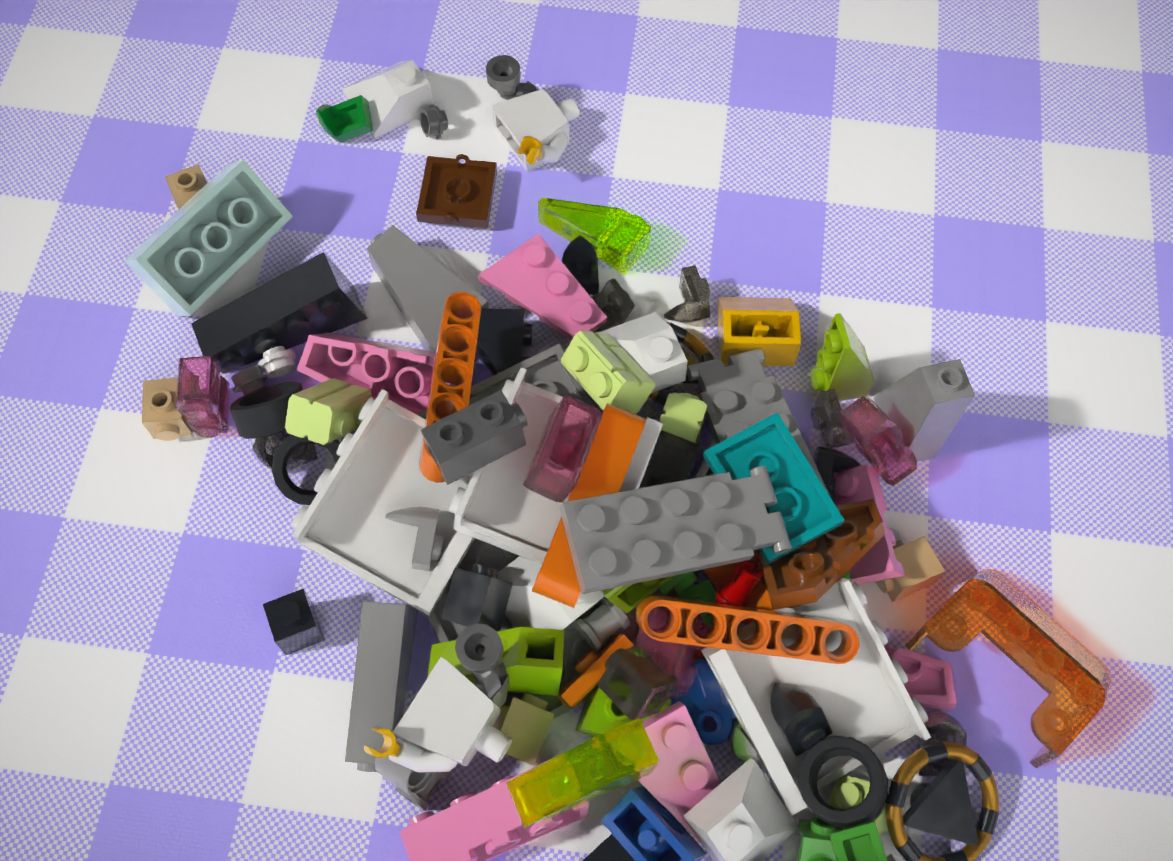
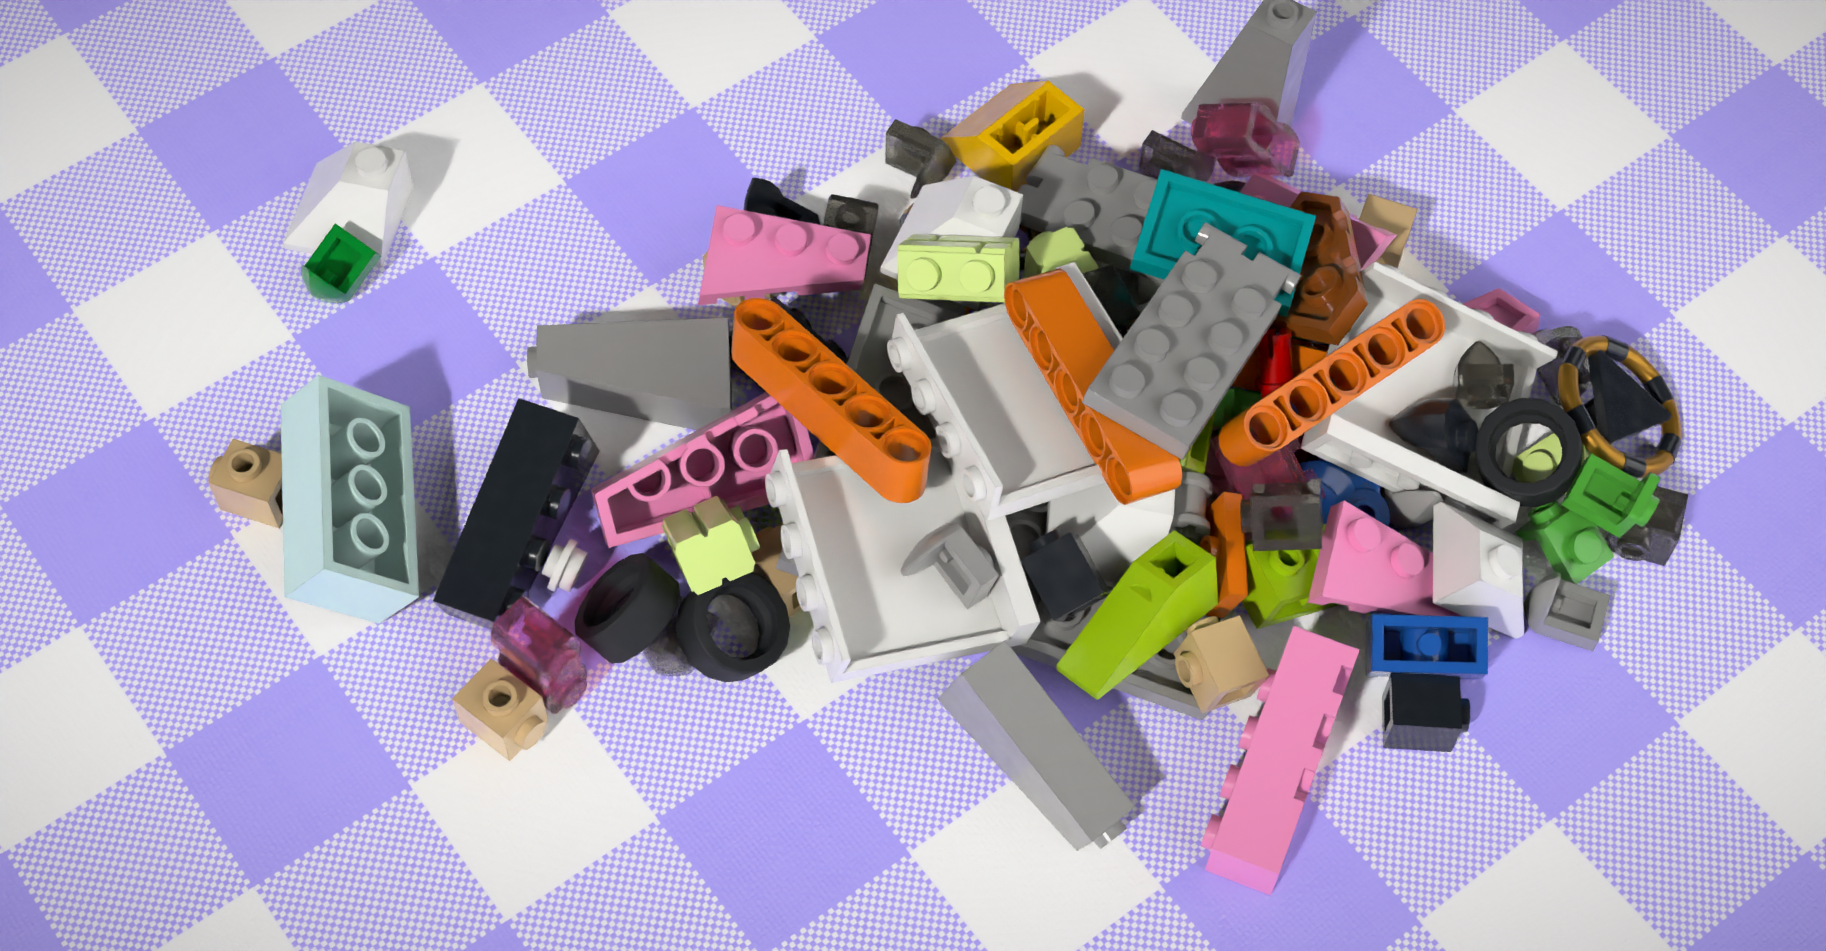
camera: 45 degrees left, 5 degrees down
dark grey plate [231,365,268,395] -> none
black brick [263,589,325,655] -> none
white torso [364,624,512,773] -> none
light grey piece [375,737,452,812] -> none
reddish brown plate [416,154,497,228] -> none
dark grey plate [420,104,448,139] -> none
dark grey brick [421,390,528,485] -> none
white torso [486,55,580,172] -> none
clear neon green slope [506,718,660,829] -> none
clear pink brick [523,395,603,503] -> none
clear neon green slope [538,197,651,275] -> none
lime slope [811,313,875,403] -> none
clear orange windscreen [905,568,1111,768] -> none
none -> clear smoke plate [1452,341,1514,409]

